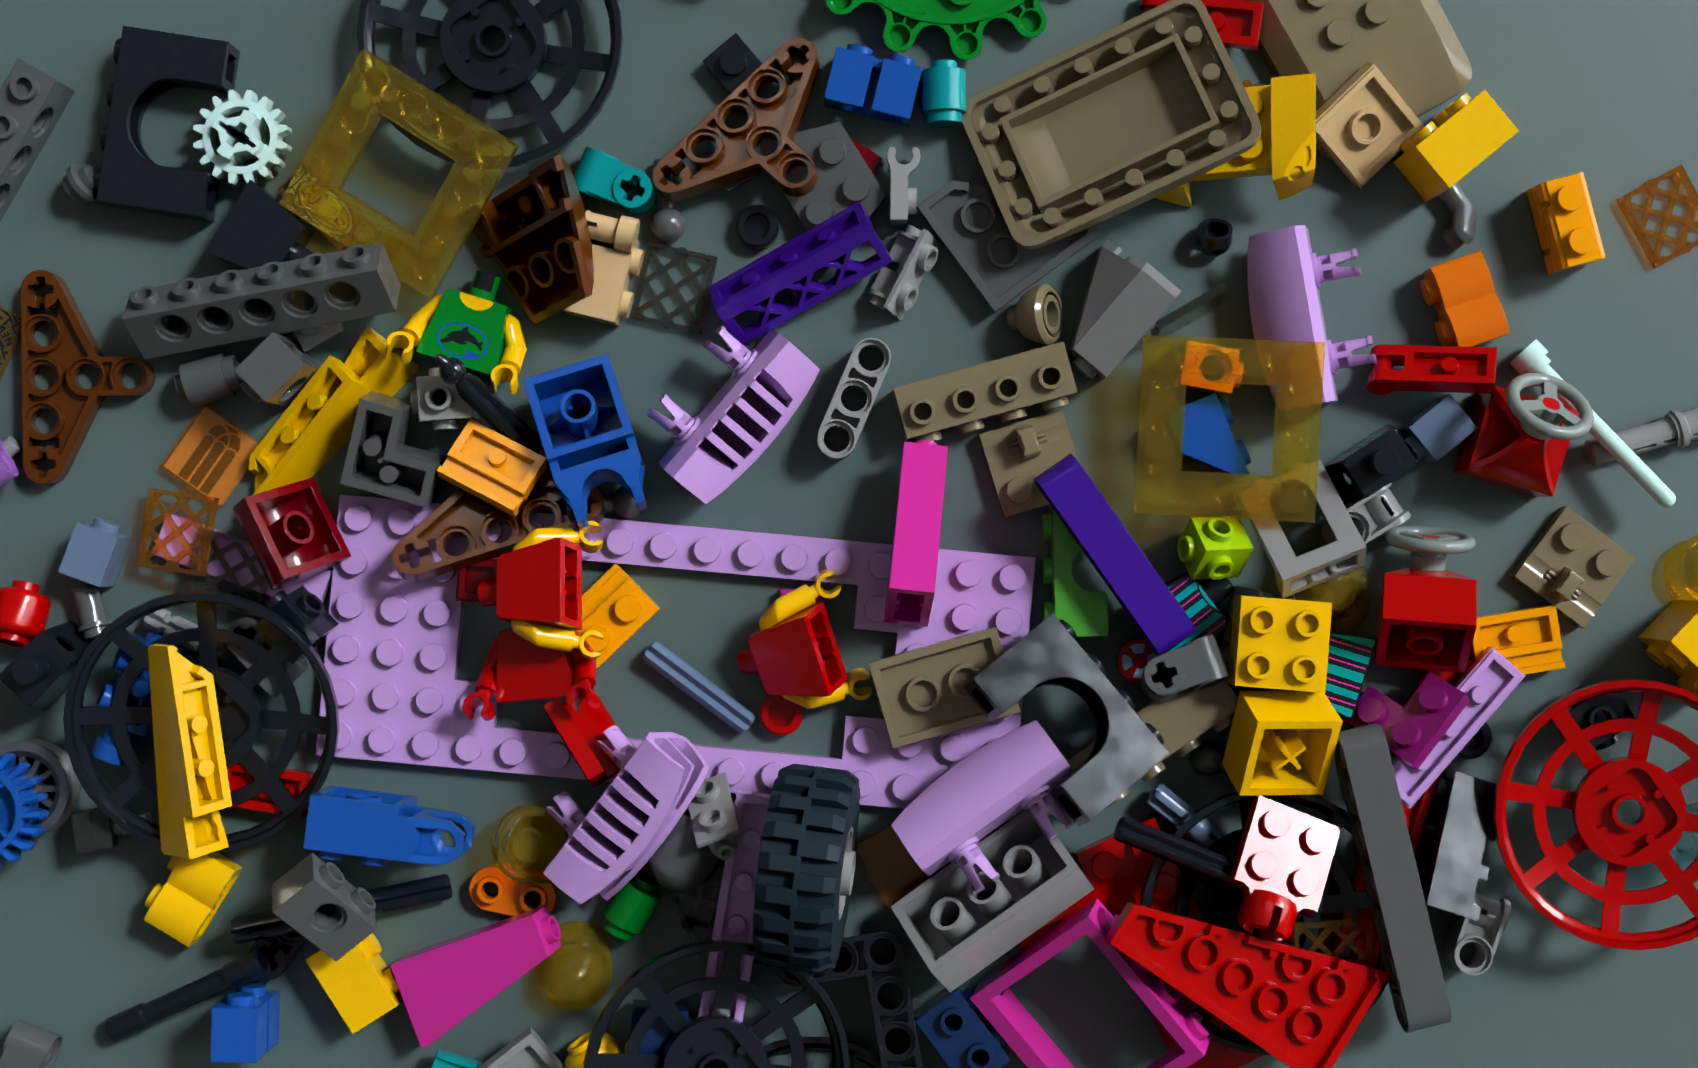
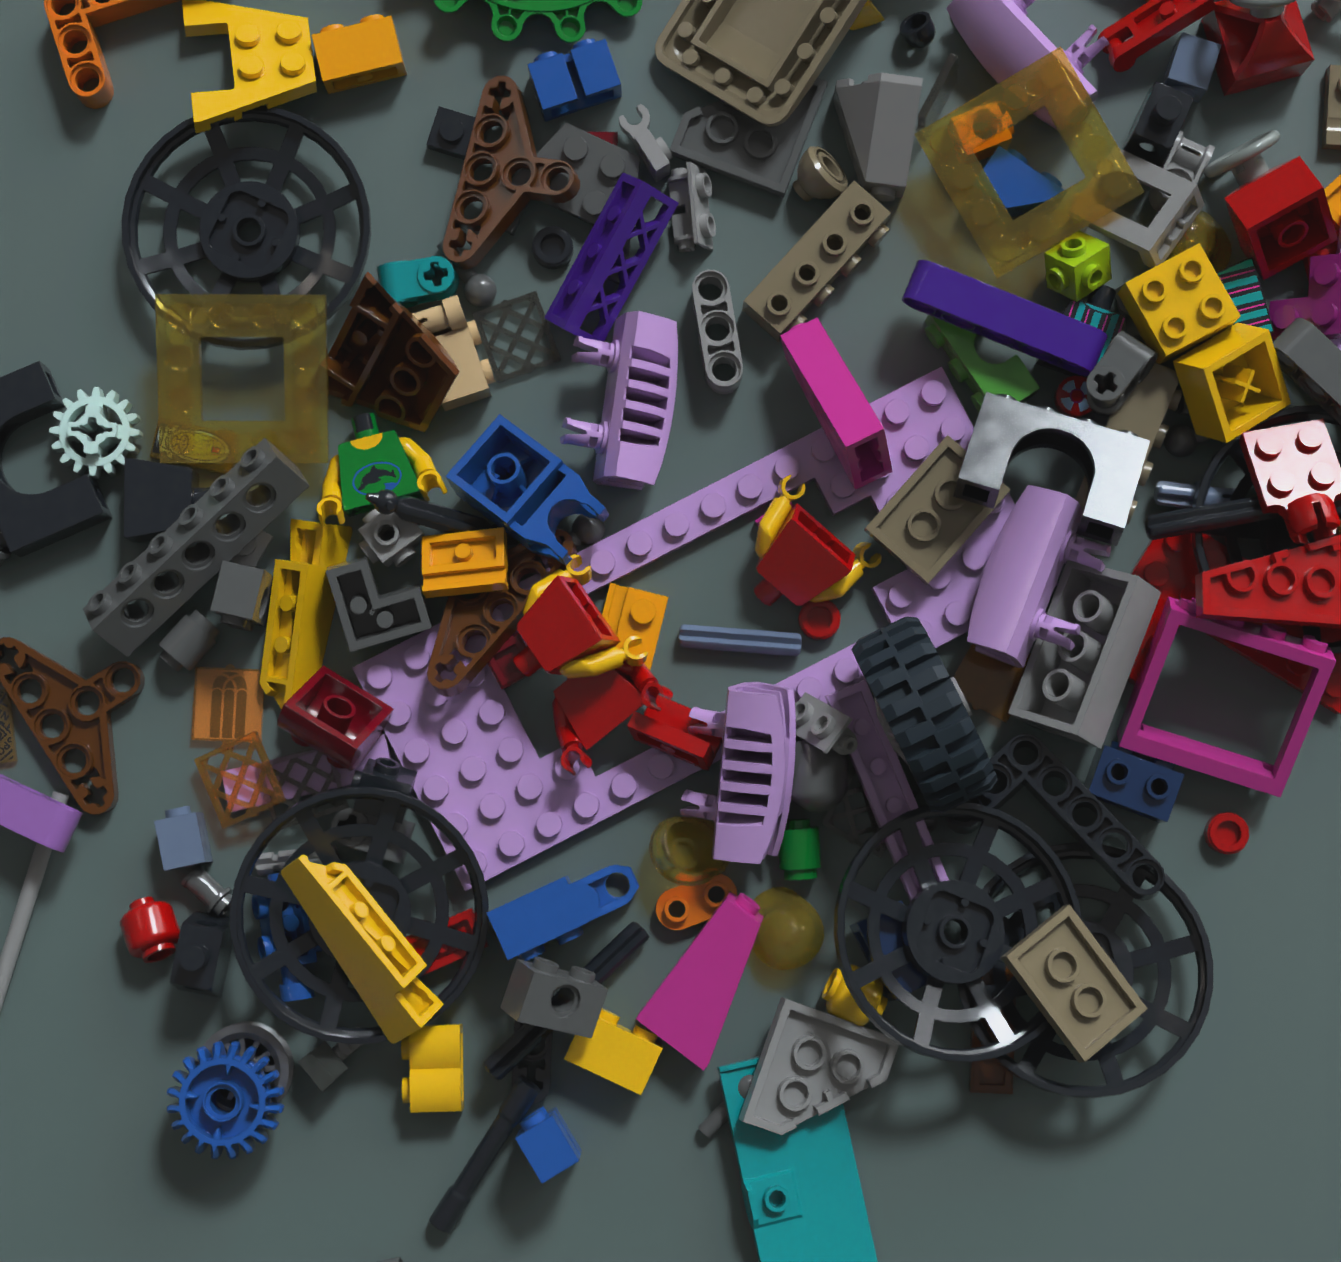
camera: 35 degrees left, 5 degrees down
teal brick [922,60,966,127] -> none
dark tan hinge [978,409,1079,518] -> none

